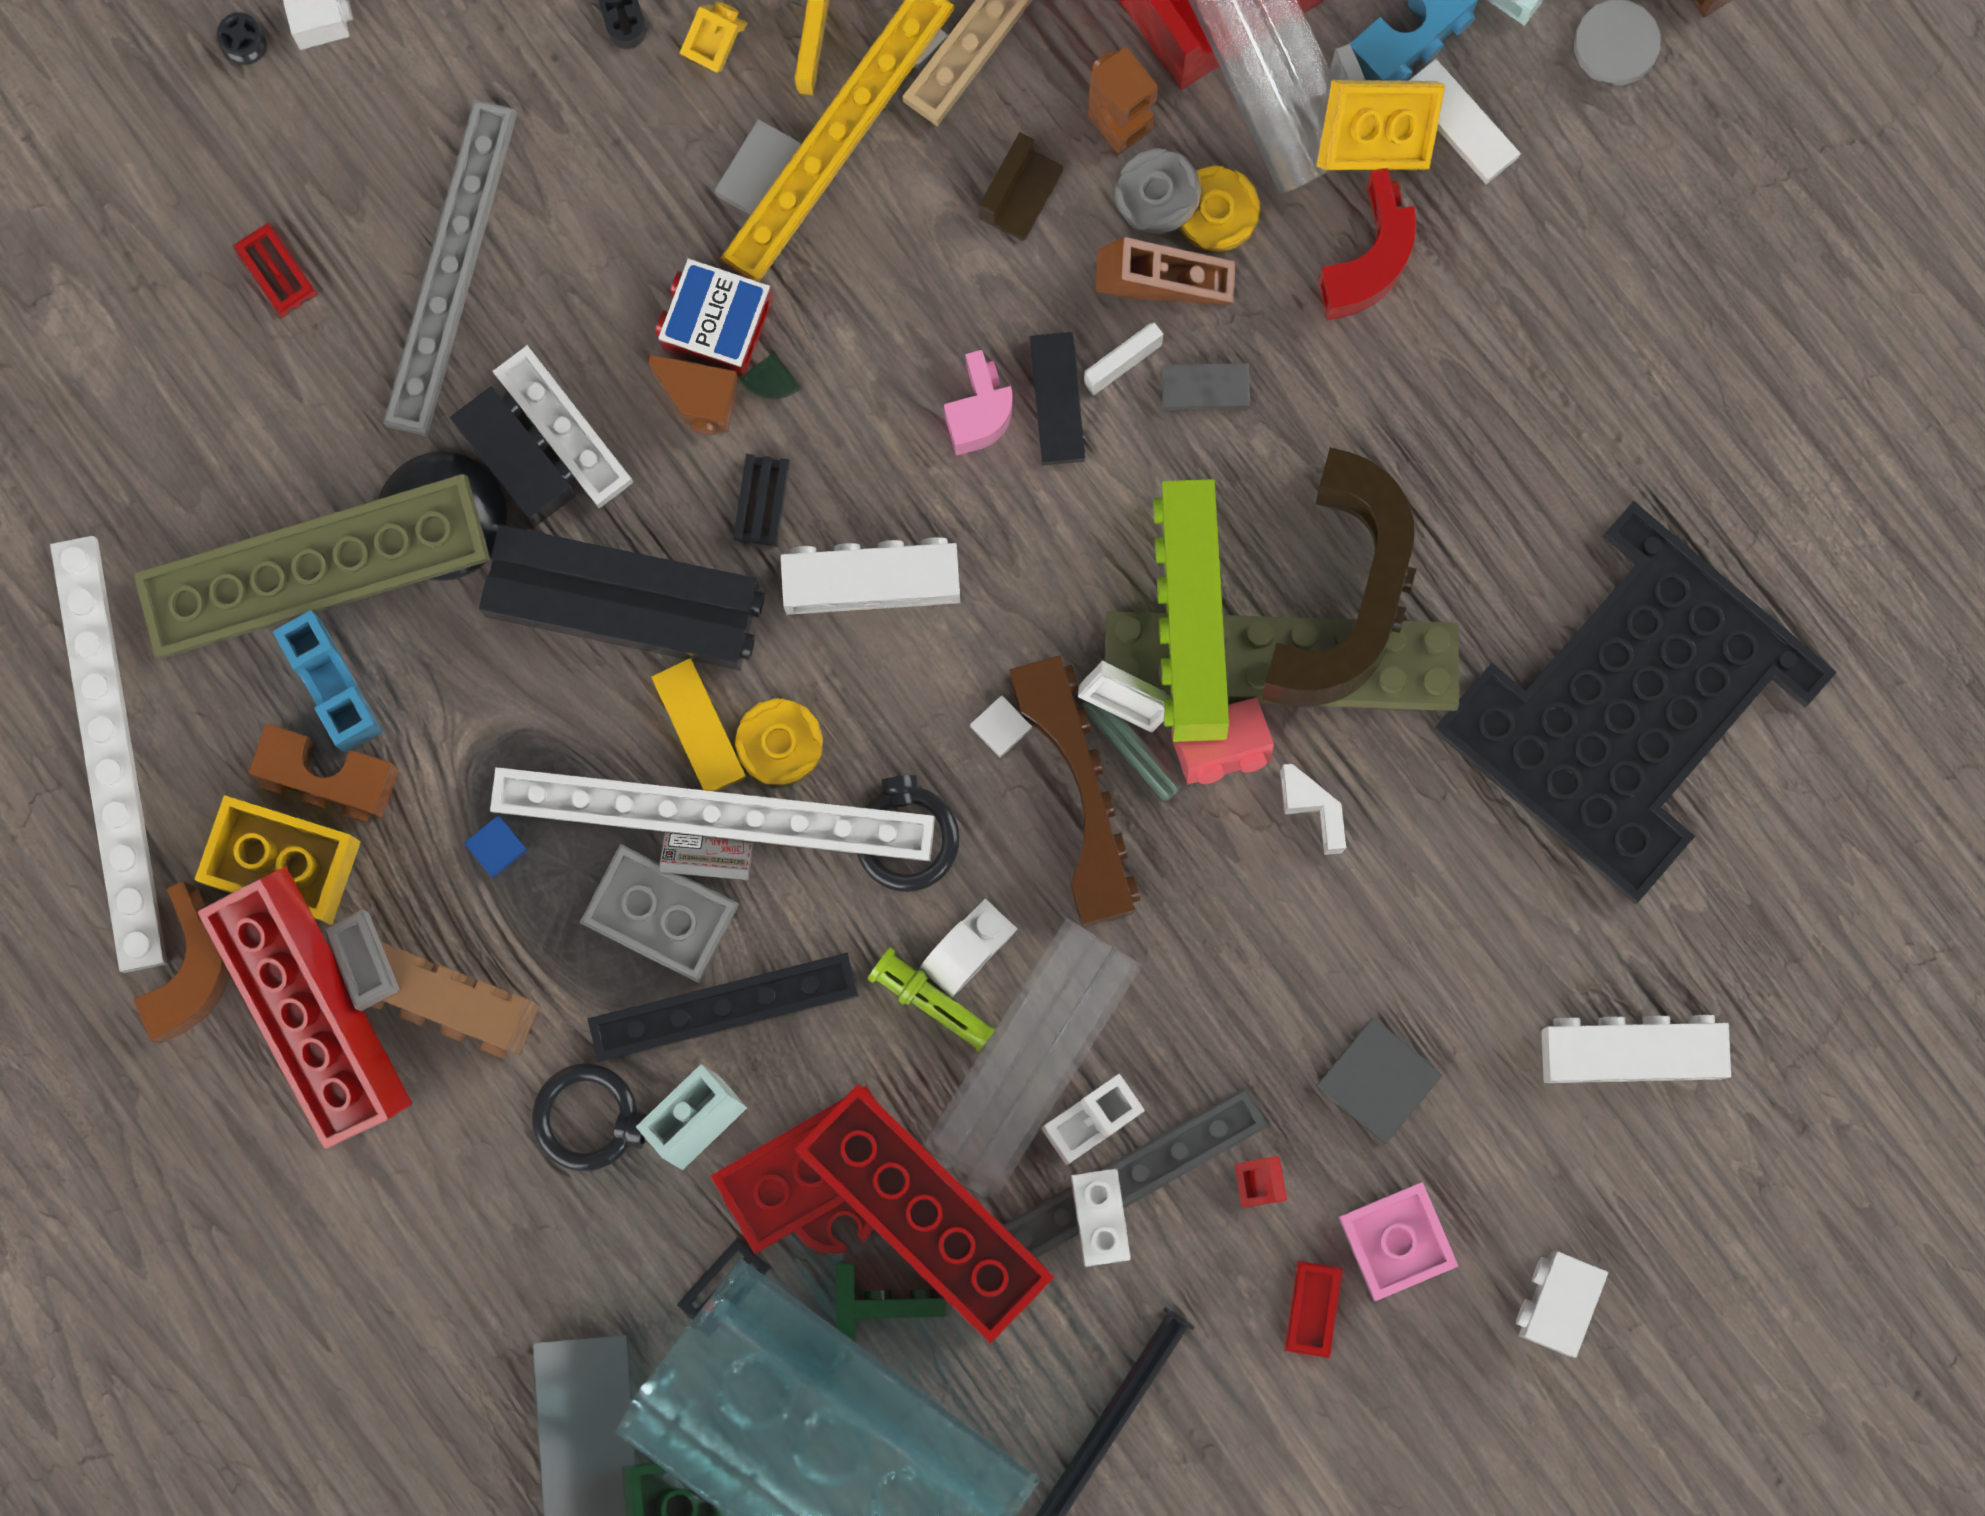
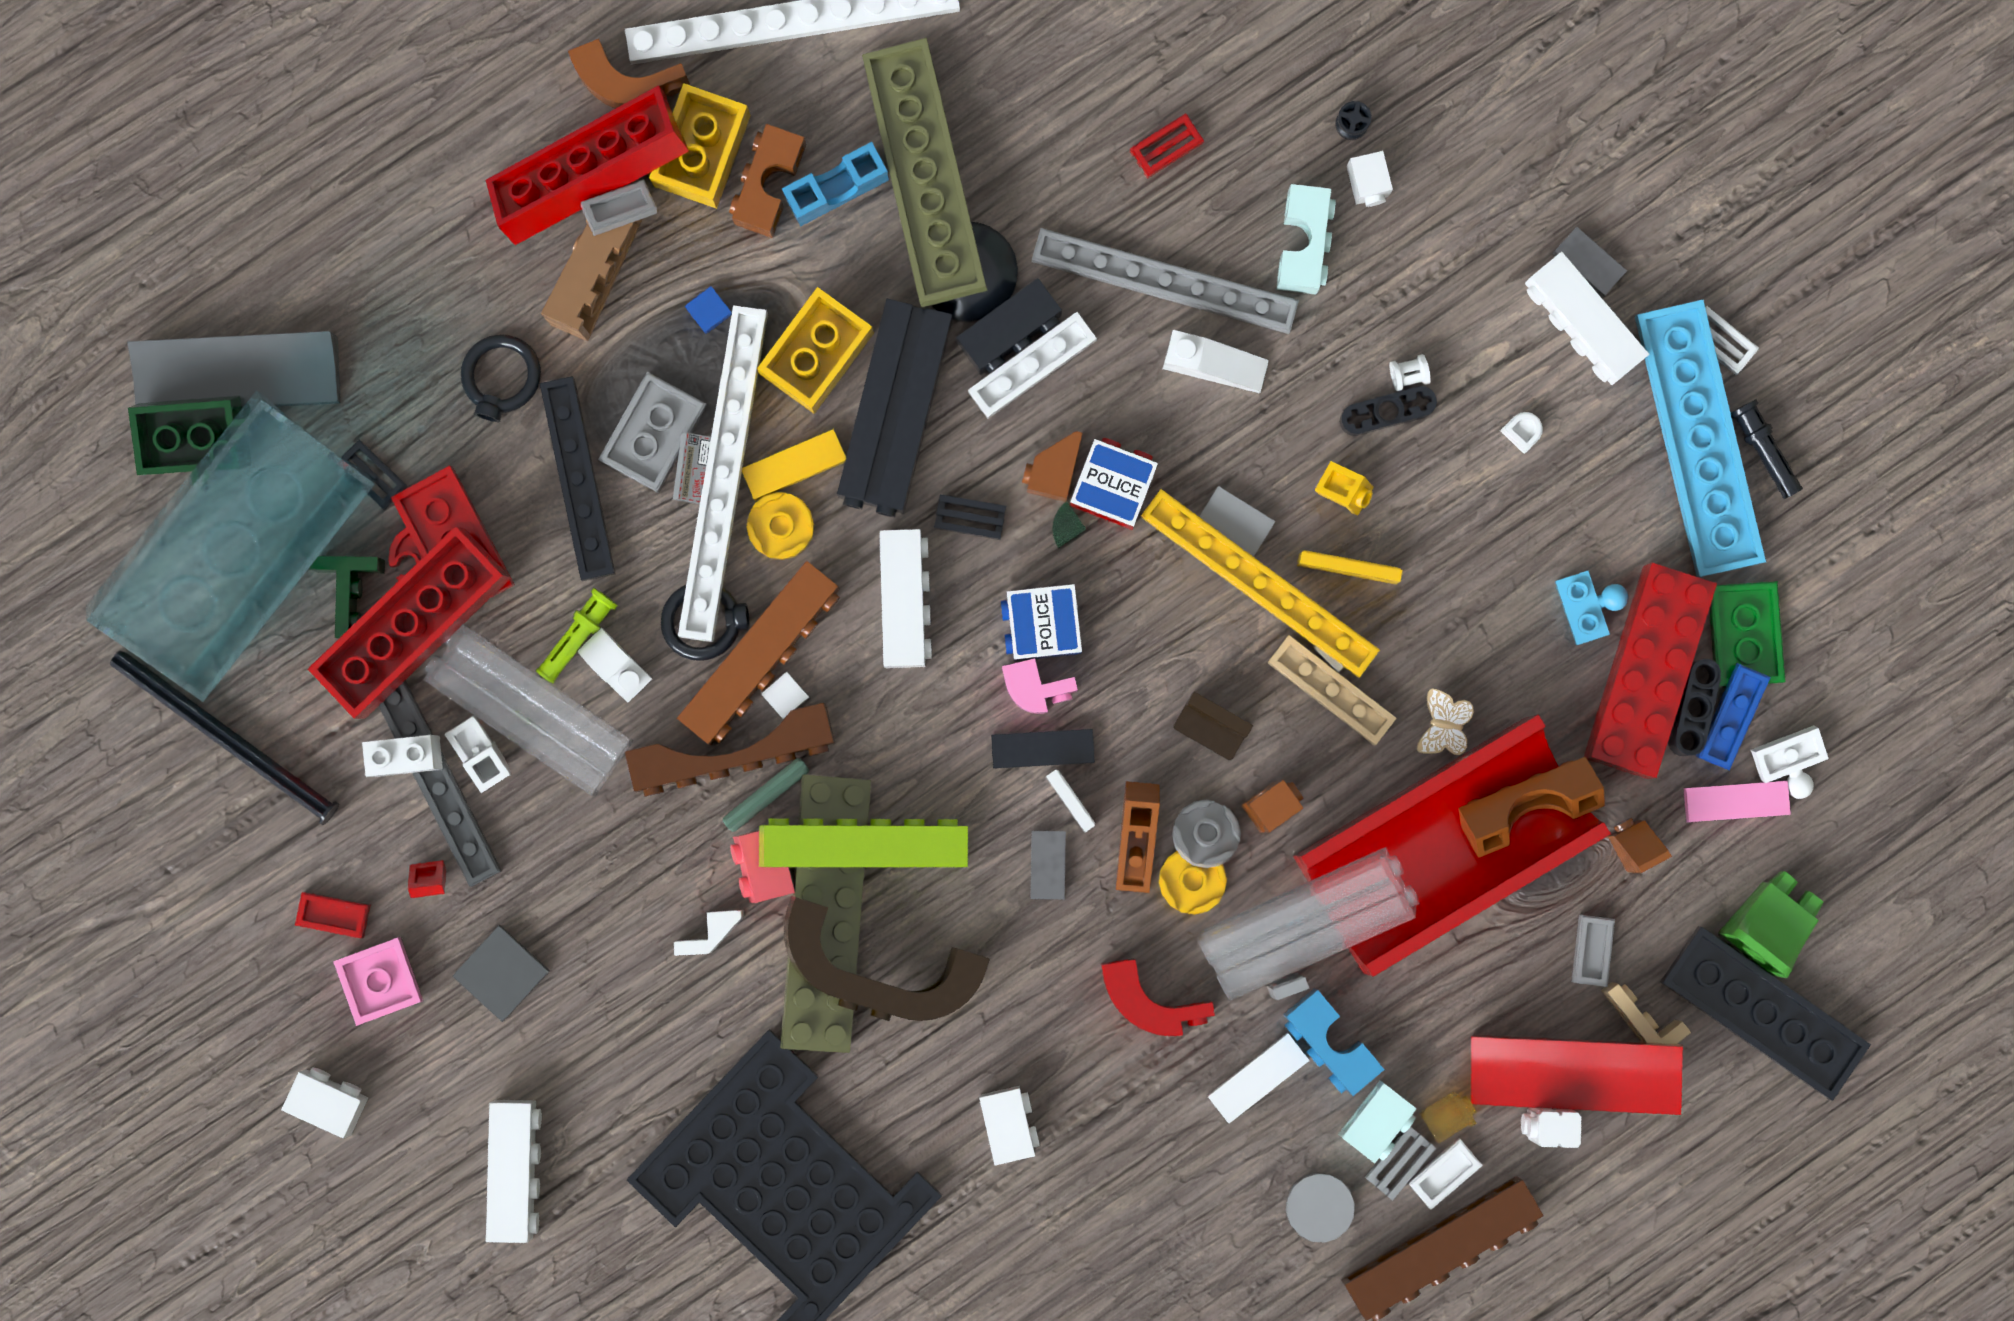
camera: 90 degrees right, 5 degrees up
light aqua brick [636,1064,747,1170] -> none
white tile [1078,661,1171,733] -> none
yellow tile [1317,80,1445,170] -> none
none -> dark orange brick [676,561,840,745]
none -> yellow brick [757,287,874,414]
none -> white brick [979,1086,1040,1165]
none -> piece [1001,584,1082,662]
none -> white slope [1163,330,1269,393]
none -> light aqua arch [1276,184,1336,295]

